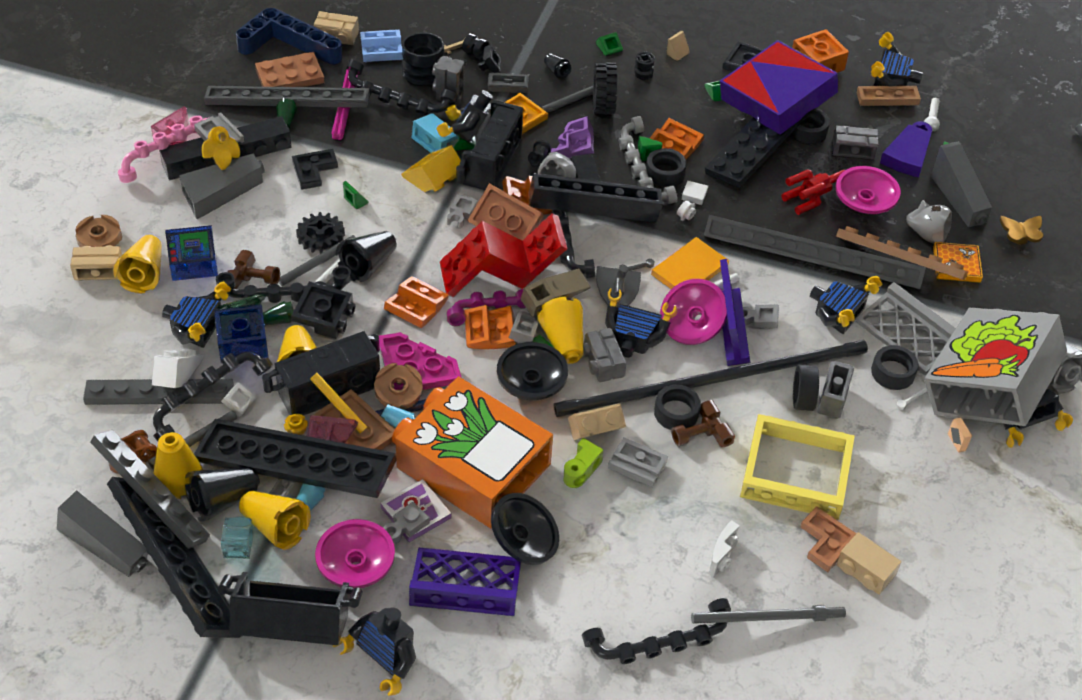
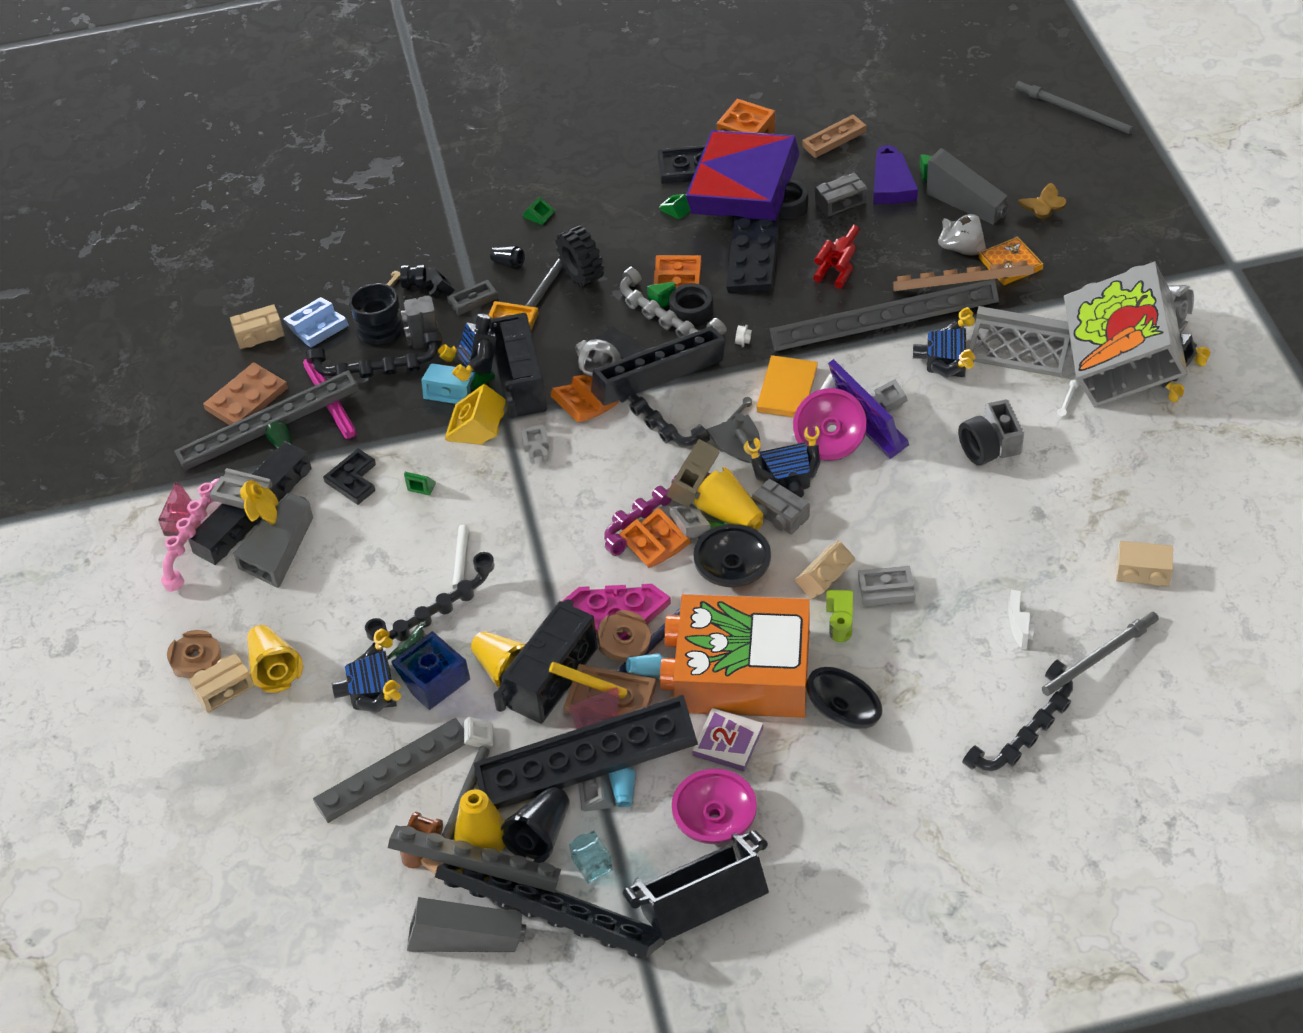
camera: 25 degrees left, 0 degrees up
white slope [152,348,204,388] -> none
black bar [153,352,273,442] -> none
clear blue slope [165,225,218,281] -> none
reddish brown bar [227,250,281,289] -> none
dark blue beam [236,8,343,64] -> none
yellow cone [239,491,311,550] -> none
dark green cone [260,301,294,326] -> none
dark grey bar [278,235,355,286] -> none
yellow plate [284,414,308,435] -> none
black plate [291,281,356,339] -> none
black gear [296,212,345,254] -> none
black torso [333,607,416,696] -> none
black cone [336,231,397,283] -> none
light grey plate [383,502,430,544] -> none
orange slope [384,276,449,328] -> none
dark purple fence [409,547,521,616] -> none
red bracket [440,213,568,297] -> none
nougat plate [467,183,544,241] -> none
black bush [528,139,552,167] -> none
medium lavender slope [551,116,594,158] -> none
black piece [554,340,868,417] -> none
black wheel [634,51,655,80] -> none
black tyre [654,385,701,430] -> none
tan slope [667,31,689,61] -> none
reddish brown bar [671,400,735,447] -> none
white tile [681,181,708,205] -> none
light yellow window [740,414,855,520] -> none
nougat plate [800,506,857,572] -> none
dark pink dish [836,166,901,214] -> none
torso [871,32,923,86] -> none
black tyre [871,345,919,390] -> none
white bar [924,98,940,131] -> none
light nougat tile [948,417,972,452] -> none

